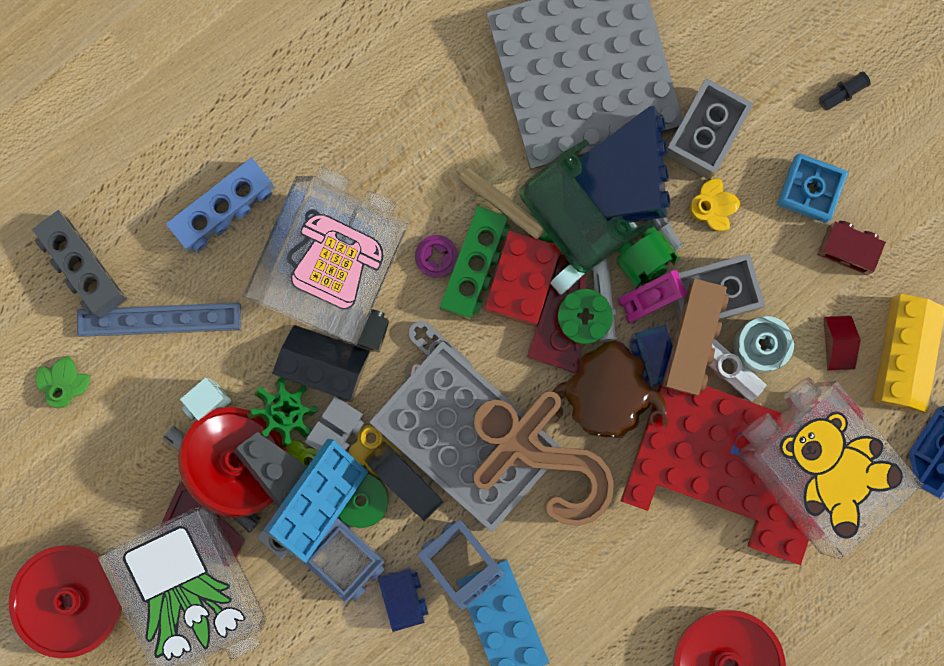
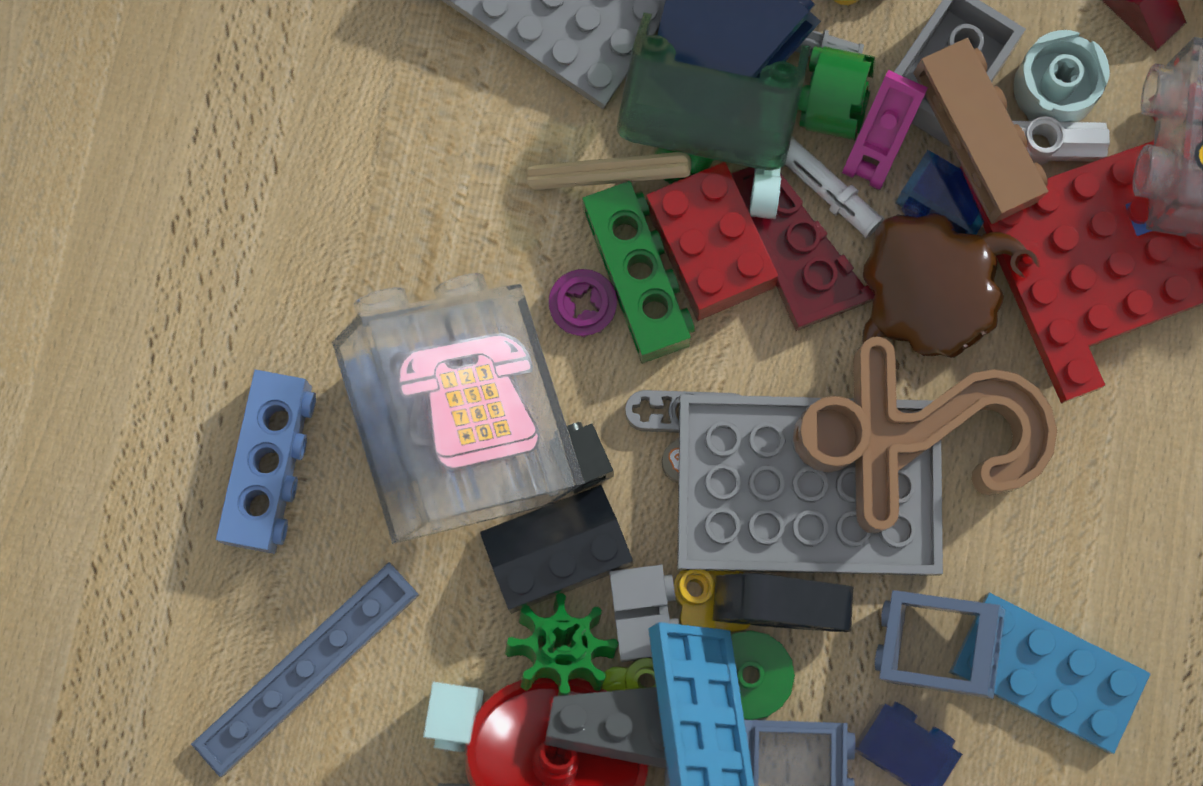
camera: 35 degrees left, 5 degrees down
dark grey brick [32,210,127,318] -> none
green plate [558,289,613,344] -> none

